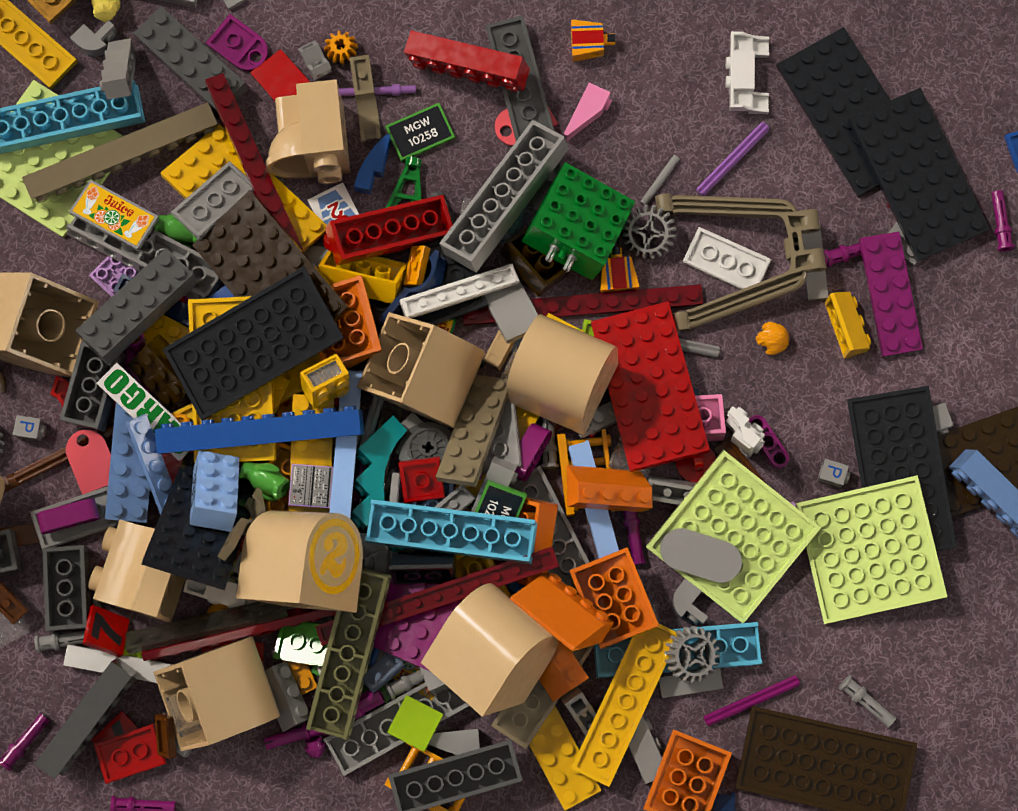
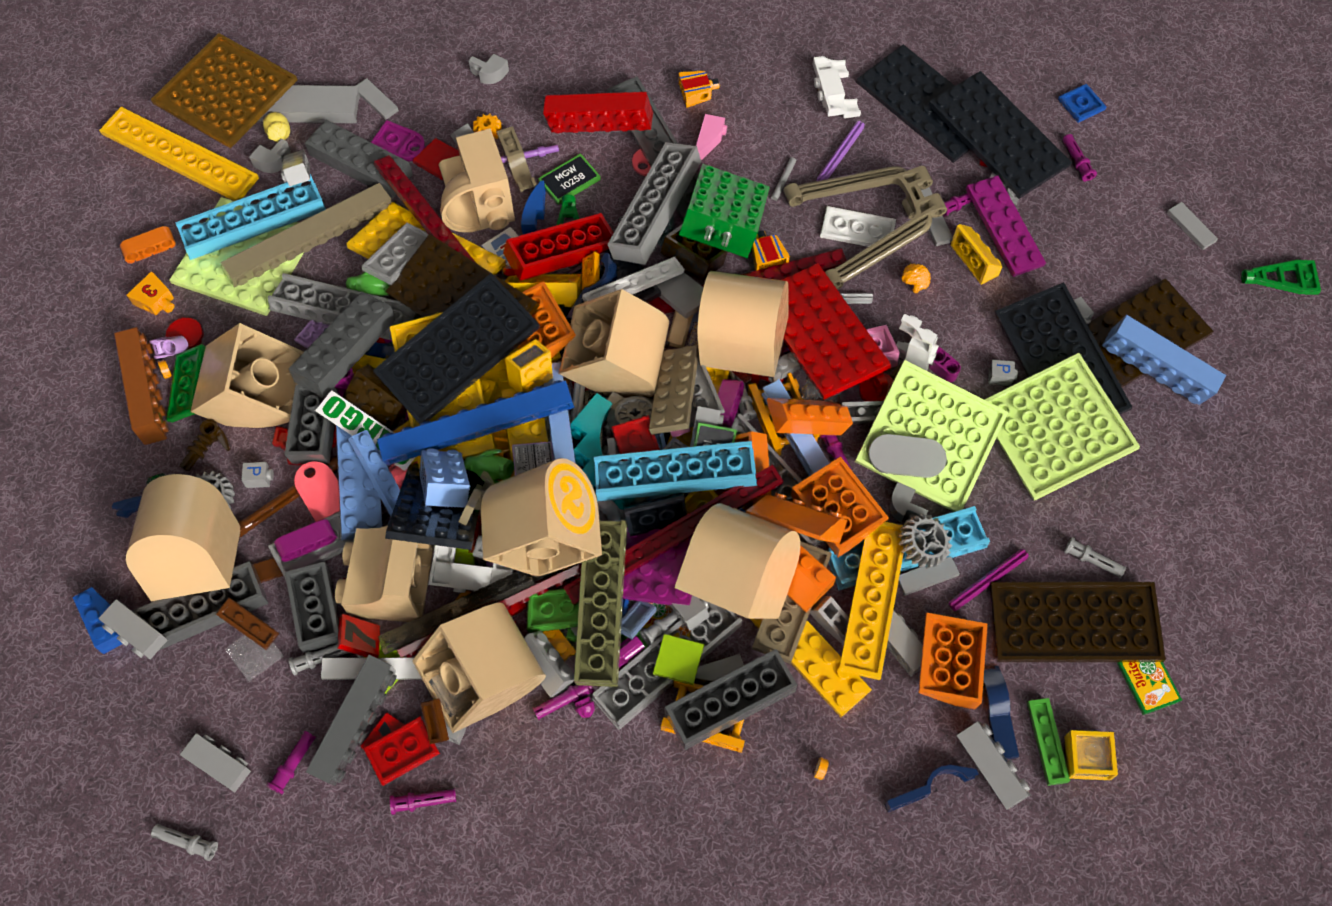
camera: 15 degrees left, 15 degrees down
tile [69,179,159,251] -> none
light grey gear [622,205,677,259] -> none

